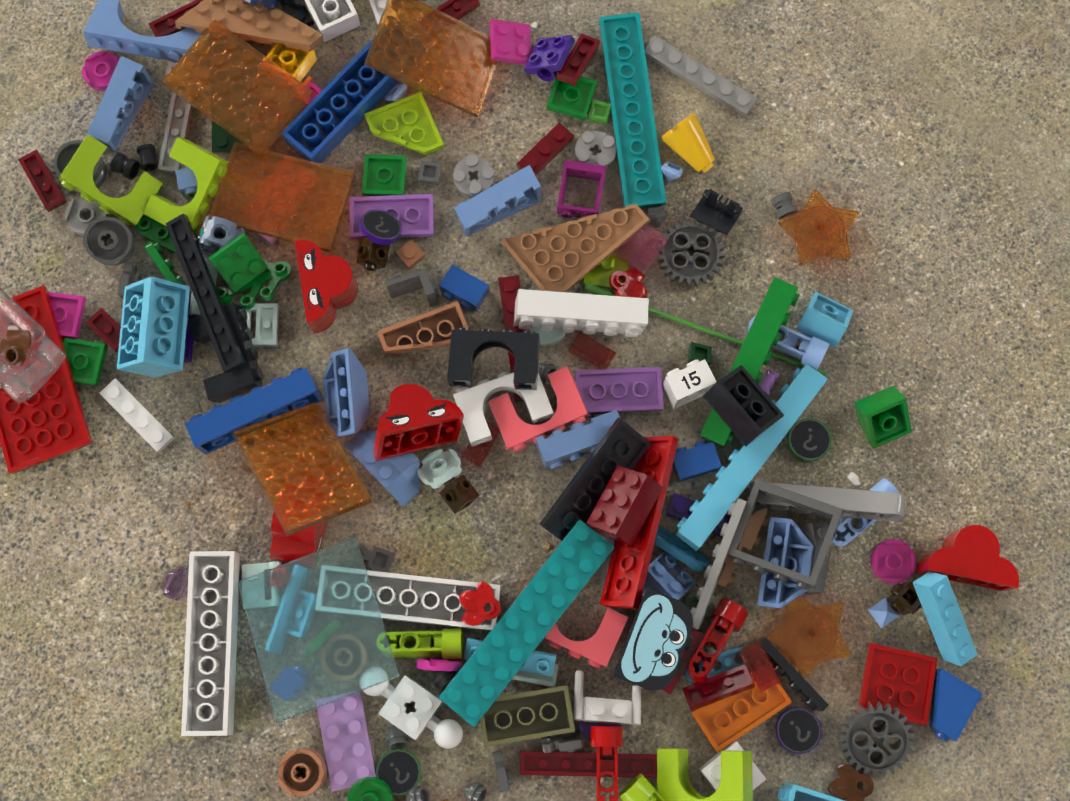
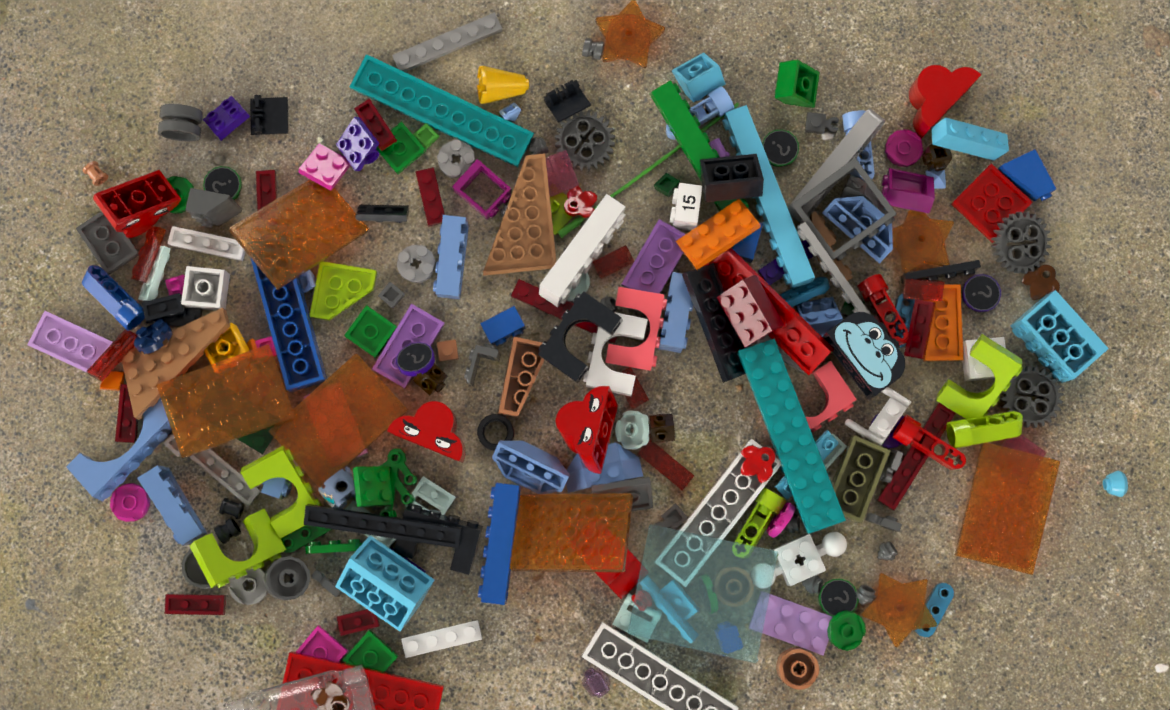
camera: 60 degrees left, 5 degrees up
none -> black hinge [355,204,409,223]
none -> black tyre [477,414,514,451]
none -> dark grey plate [592,477,653,517]
none -> clear red plate [637,439,694,491]
none -> orange plate [676,199,761,270]
none -> dark grey plate [805,112,839,134]
none -> magenta window [881,168,935,213]

